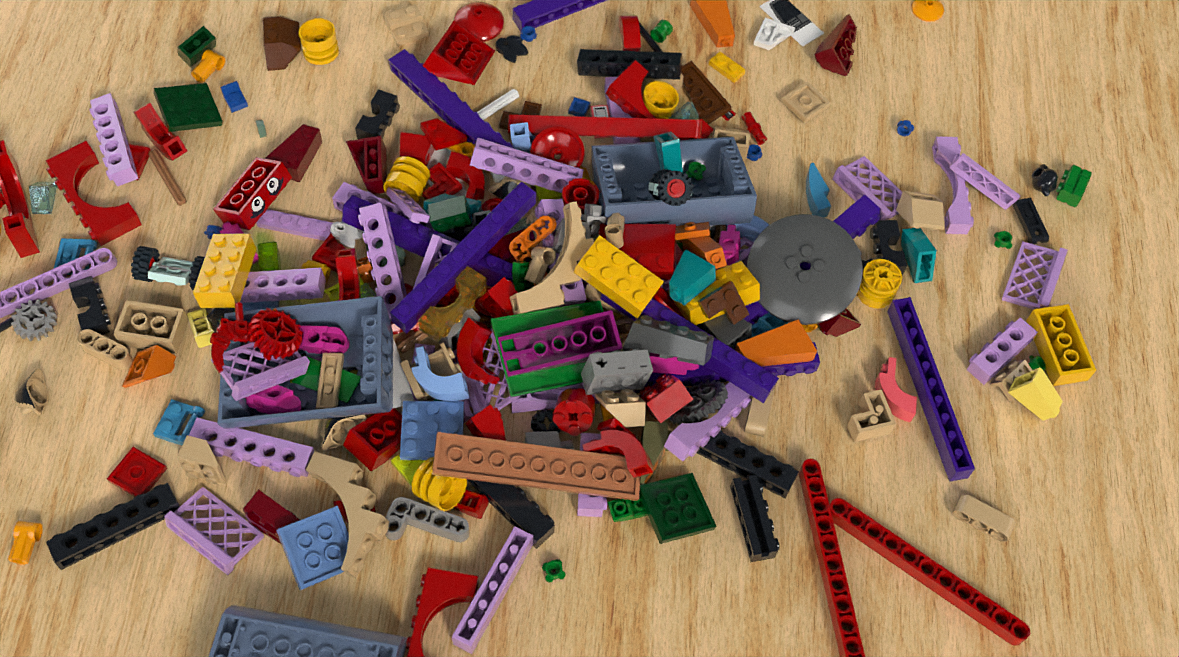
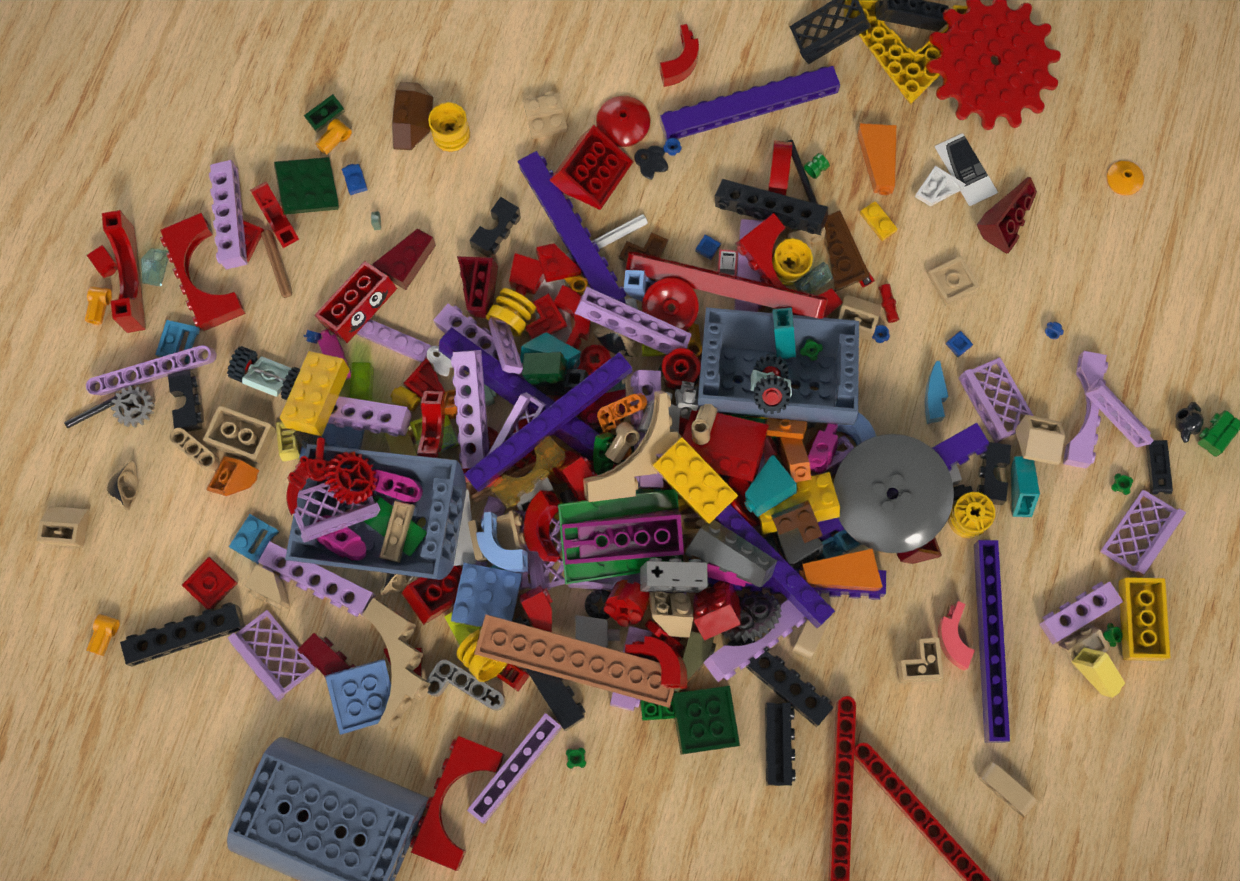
camera: 20 degrees right, 15 degrees up
none -> blue tile [946,331,973,358]

